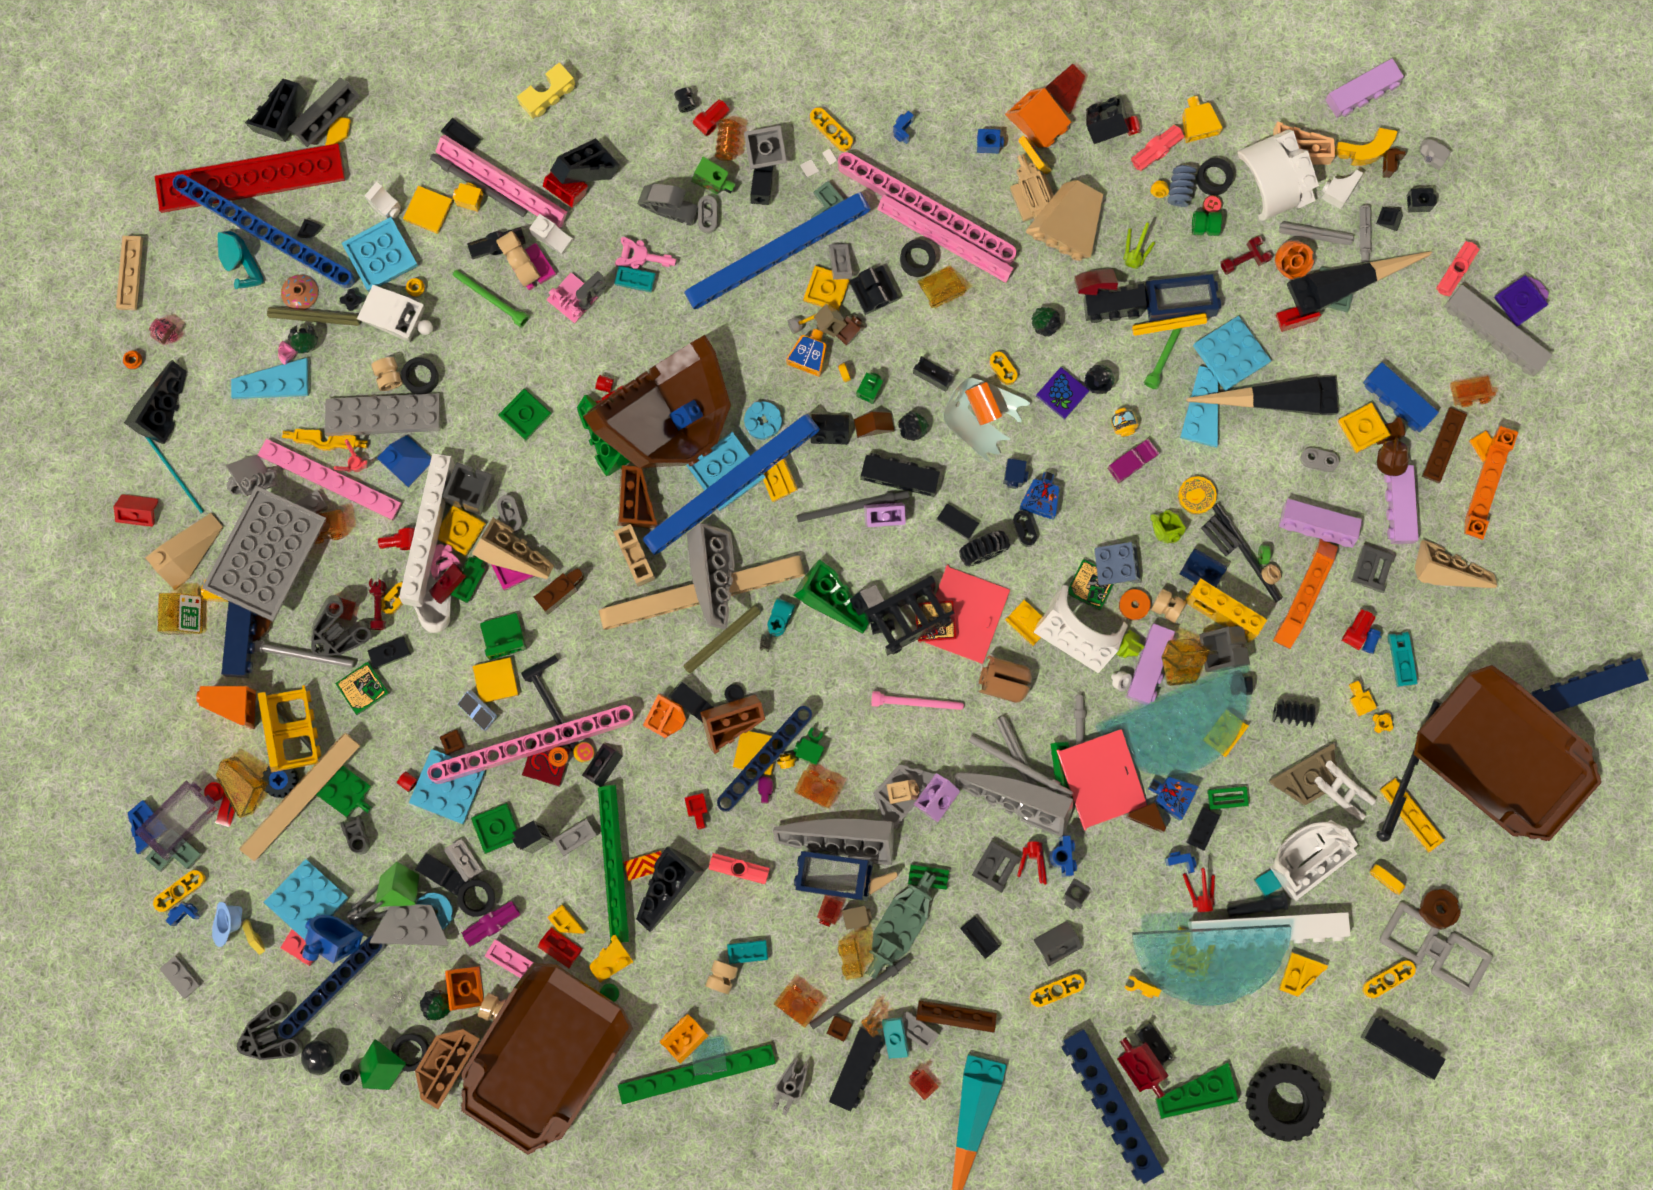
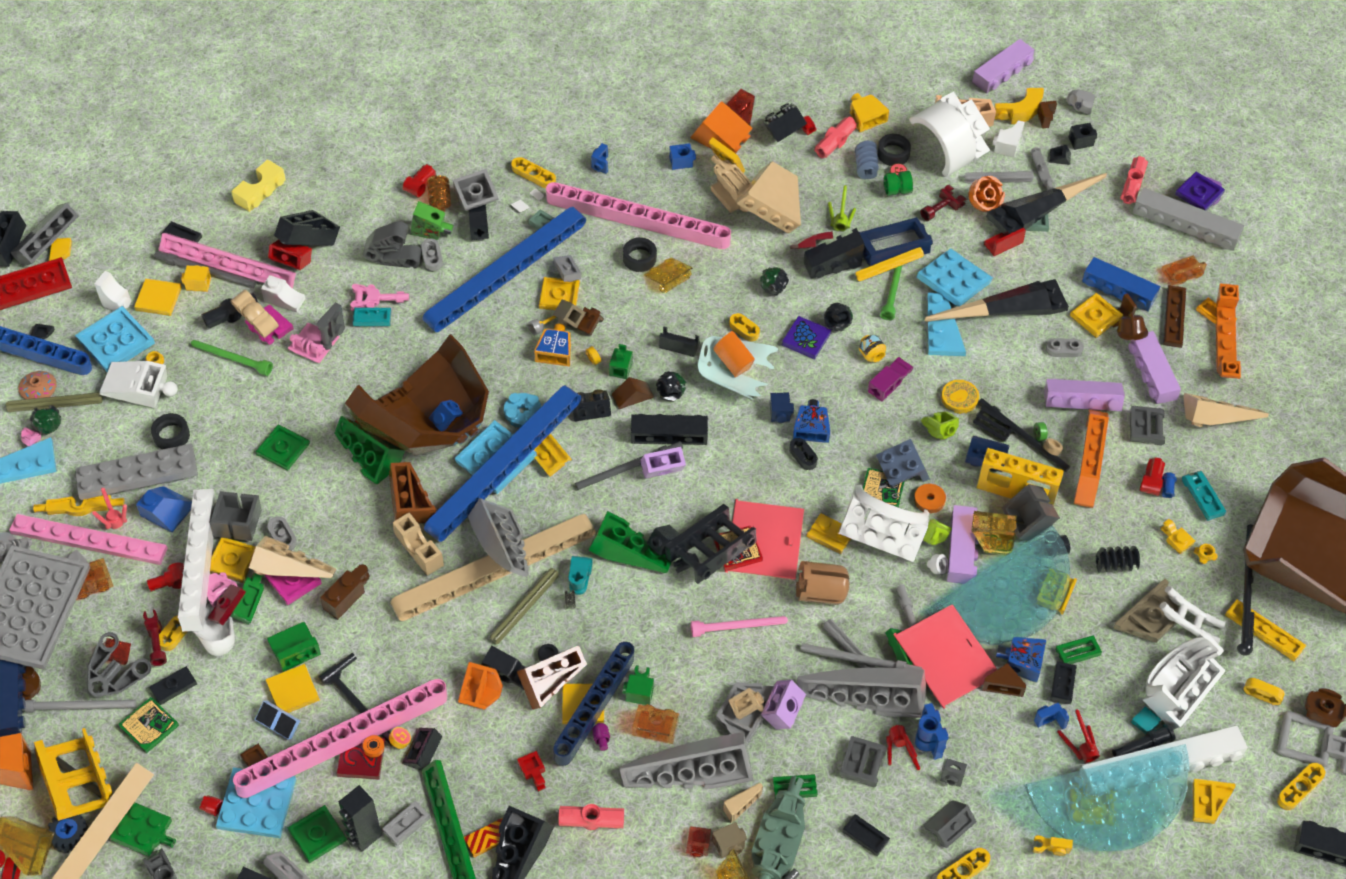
camera: 15 degrees left, 25 degrees down
black plate [340,289,362,311] -> none
tan wheel [371,357,403,391] -> none
black wheel [674,87,697,113] -> none
yellow plate [777,753,796,769] -> none
window [794,851,874,901] -> none
black plate [849,265,899,315] -> none
bright pink plate [877,195,1013,283] -> none
black tile [936,503,979,540] -> none
black gear [959,530,1010,567] -> none
yellow plate [1150,181,1169,198] -> none
tan wheel [1151,588,1186,623] -> none

